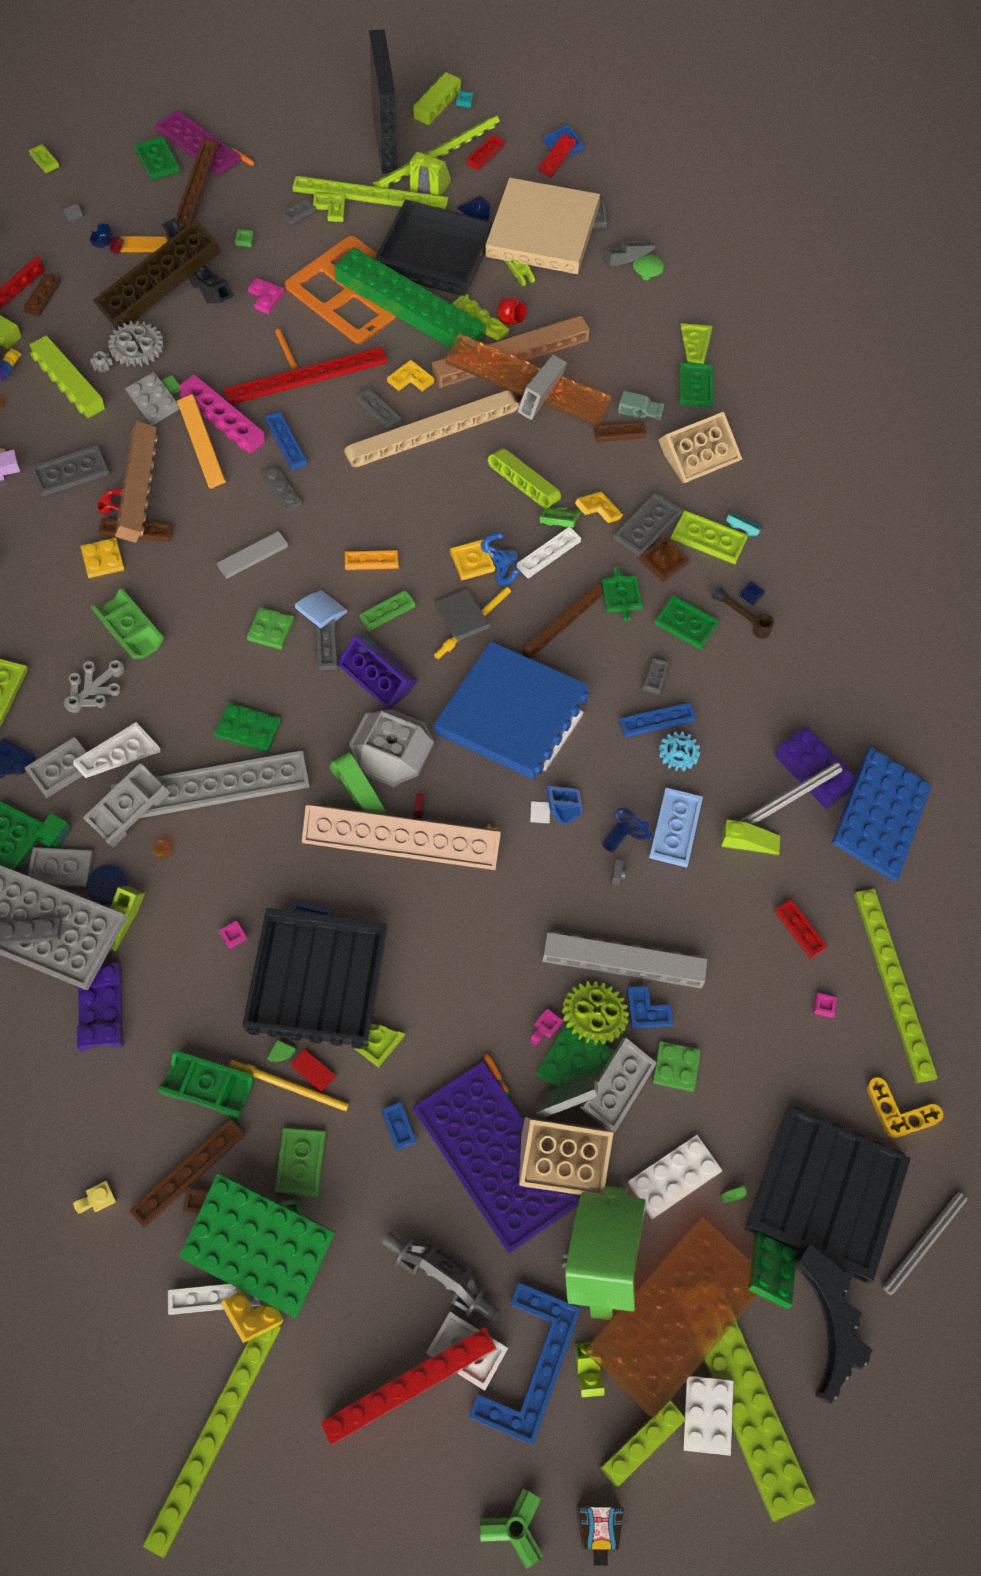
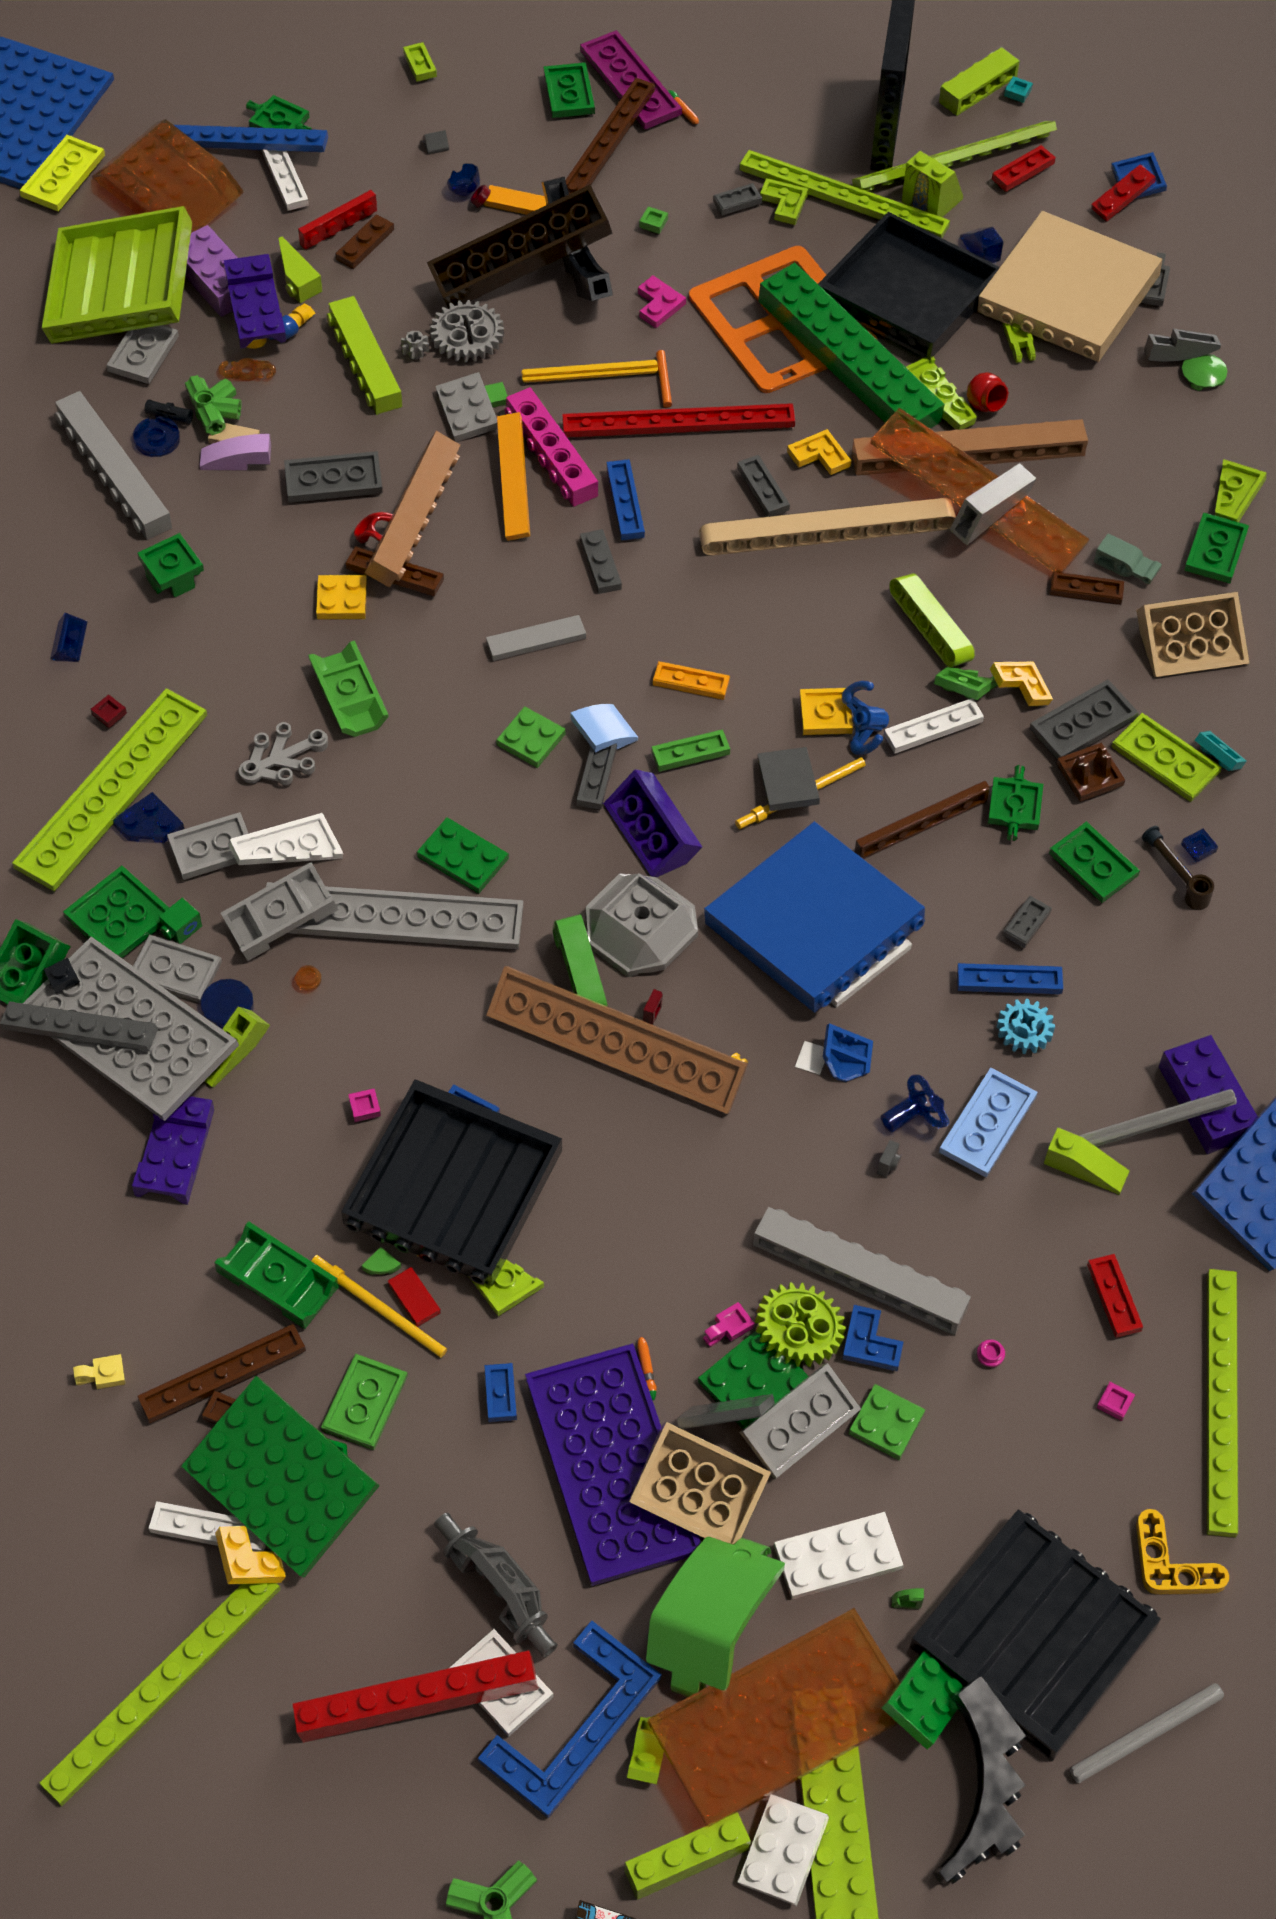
camera: 20 degrees right, 5 degrees down
none -> yellow axle [522,360,658,383]
none -> dark pink plate [977,1339,1005,1367]

